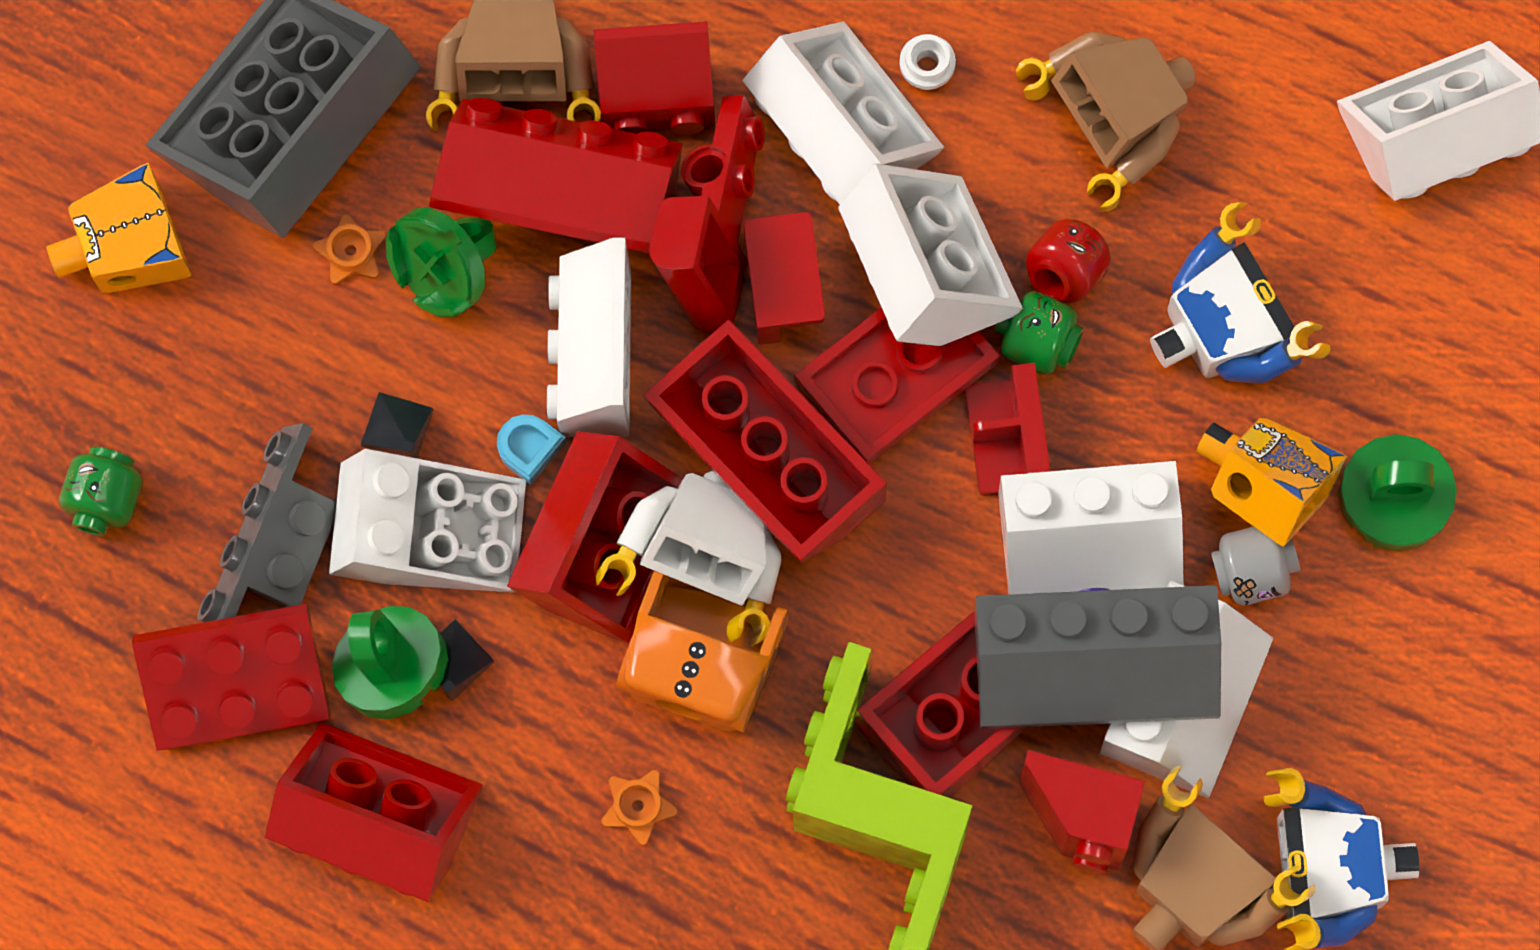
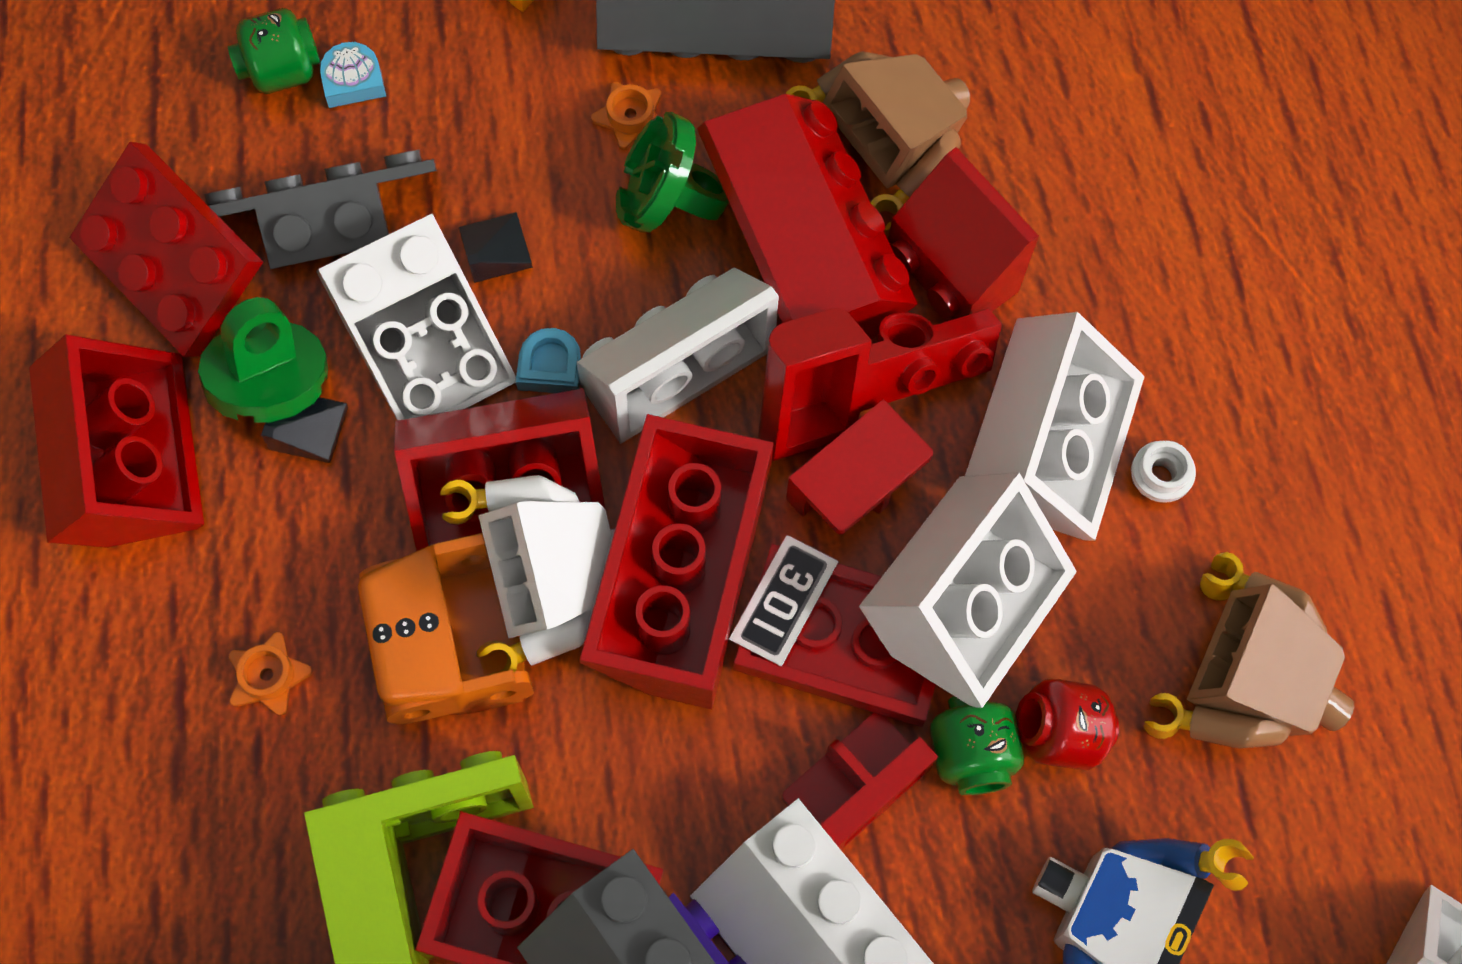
camera: 50 degrees right, 5 degrees down
none -> tile [320,42,386,108]
none -> sticker [729,535,839,667]

